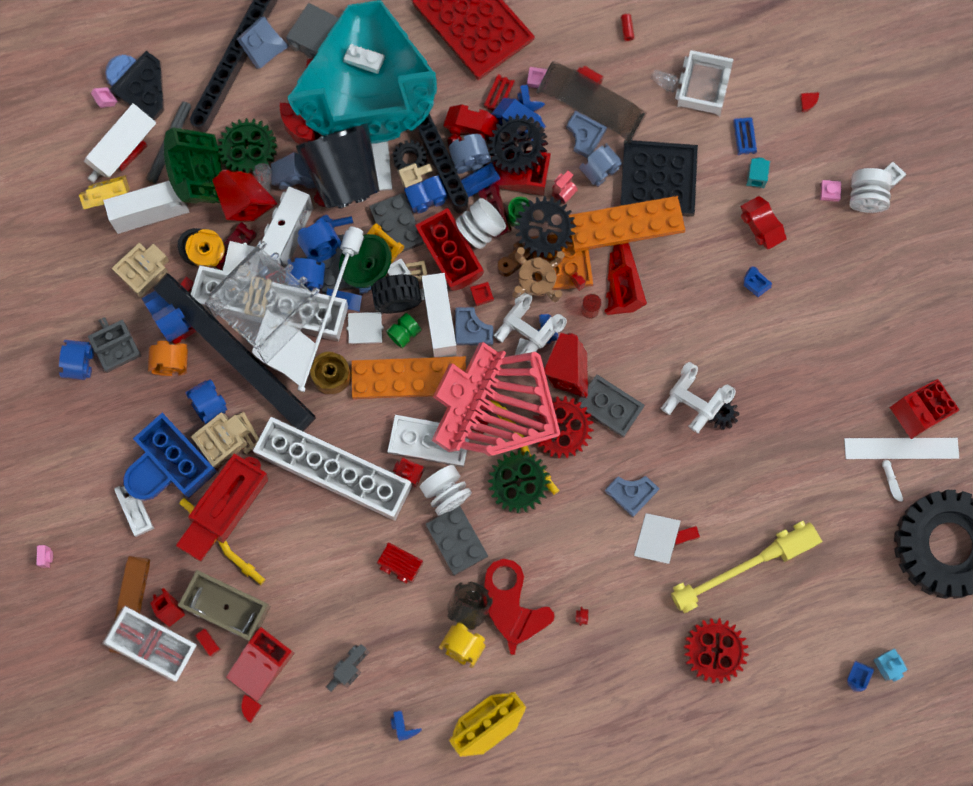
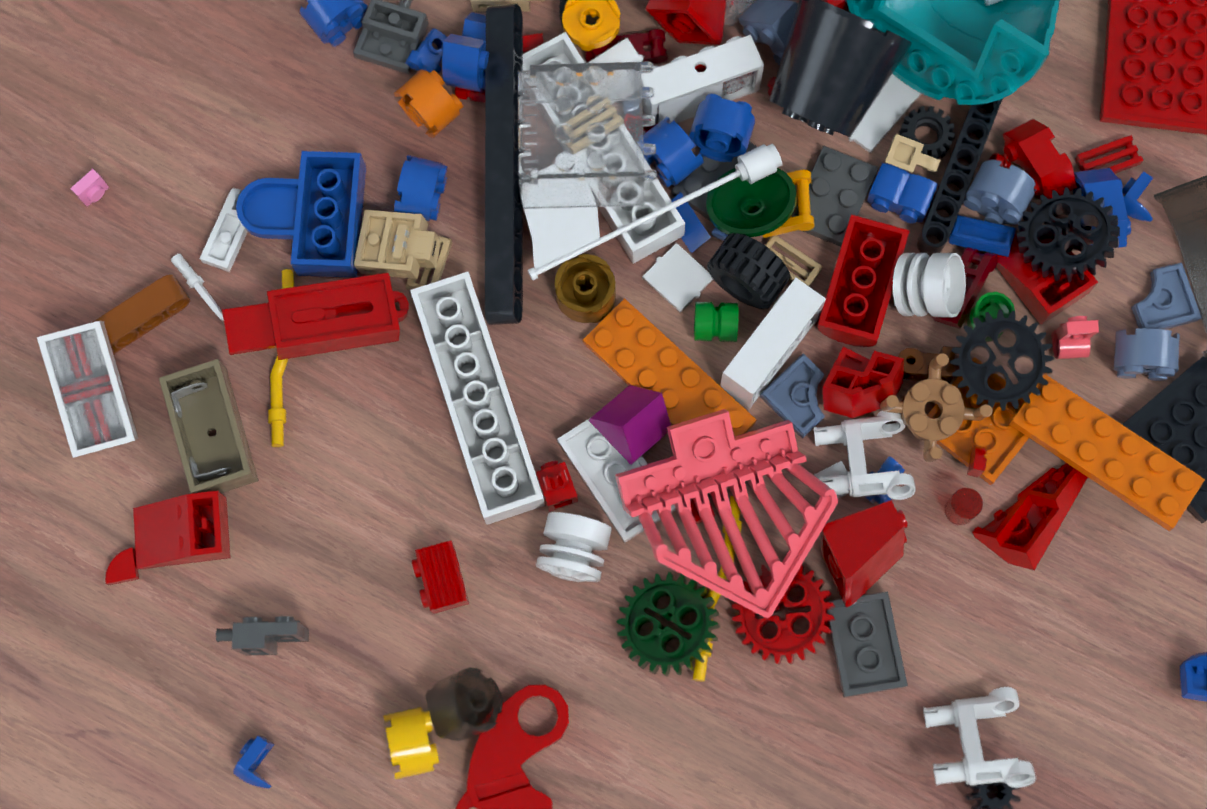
camera: 50 degrees right, 0 degrees up
red brick [150,588,185,627] -> none
red piece [195,628,221,657] -> none
blue bar [320,215,353,229] -> none
white plate [387,259,411,276] -> none
dark grey plate [426,506,488,576] -> none
bright pink plate [527,67,548,89] -> none
sand blue tile [605,476,660,517] -> none
none -> white piece [171,254,224,321]
none -> blue plate [405,28,448,74]
none -> magenta slope [588,385,671,465]
none -> red brick [823,351,904,418]

